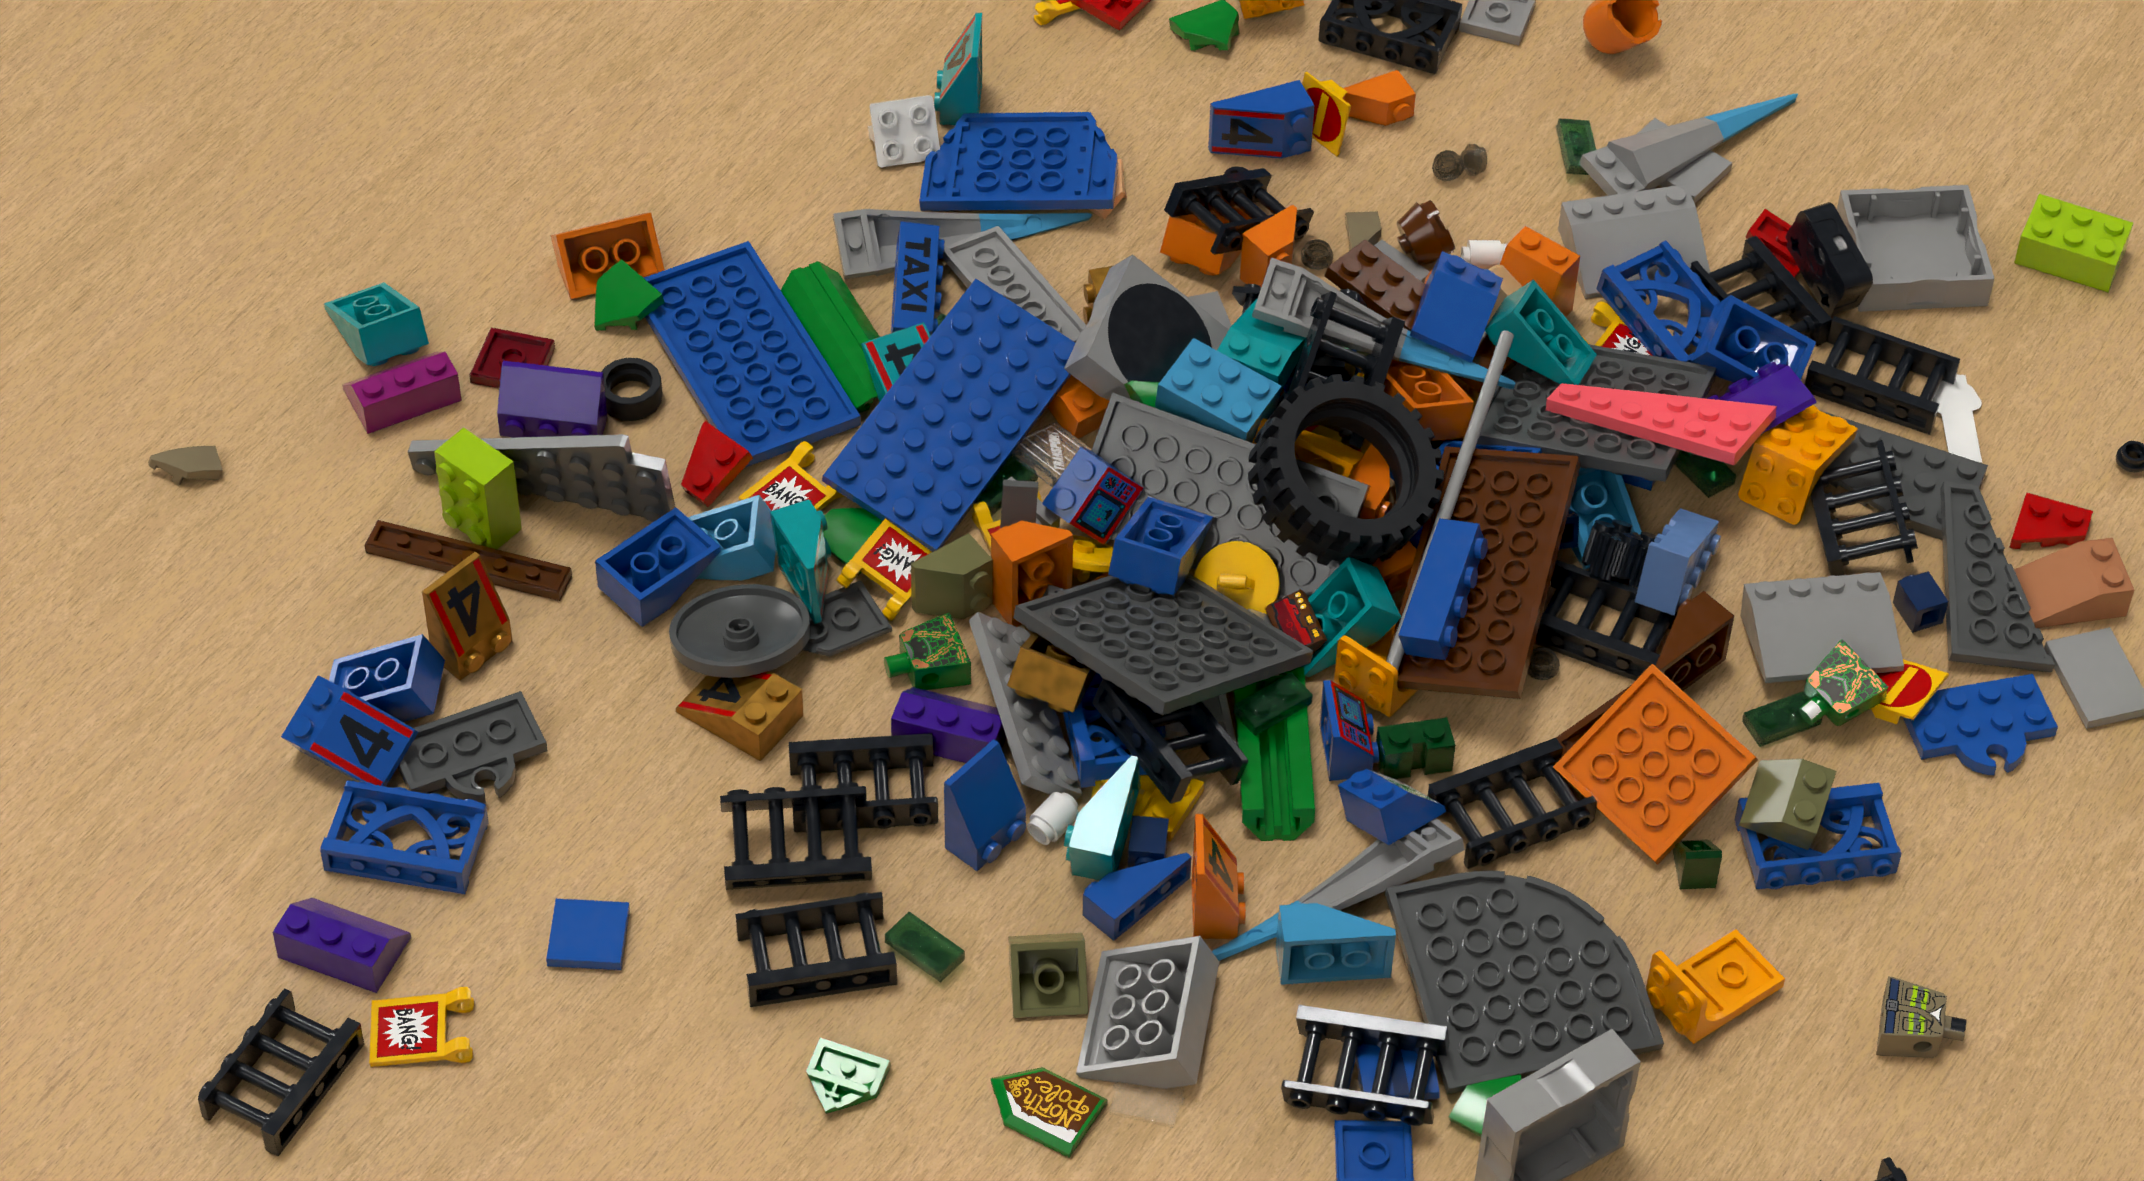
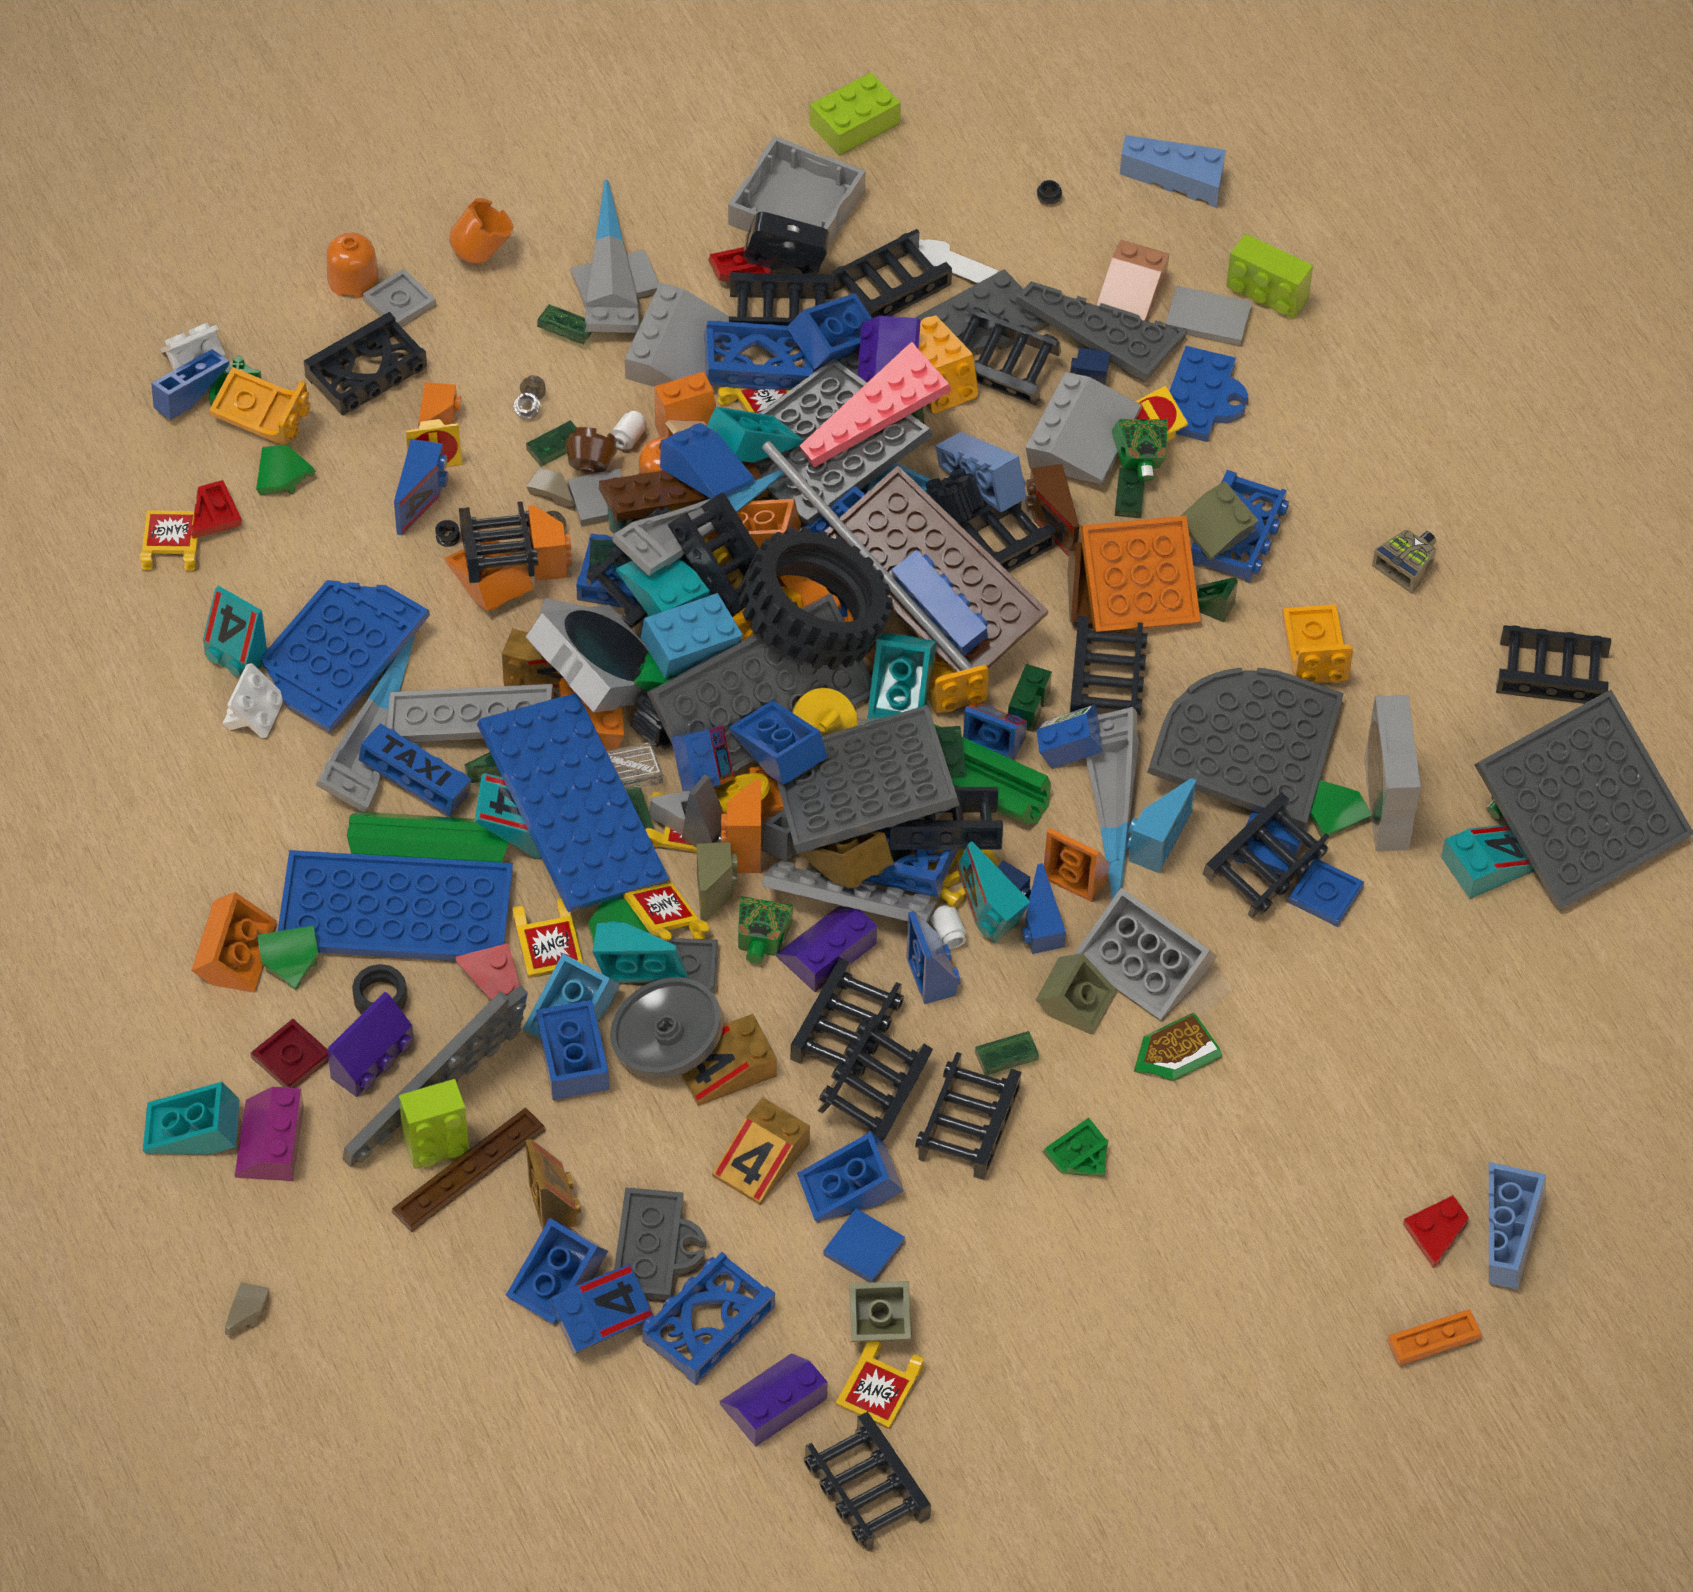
camera: 60 degrees left, 5 degrees up
slope [1265,589,1327,654] -> none
red wing [2009,492,2093,549] -> none
none -> clear green plate [526,420,577,467]
none -> pearl gold slope [712,1097,810,1205]
none -> blue slope [797,1132,904,1222]
none -> olive slope [850,1281,911,1342]

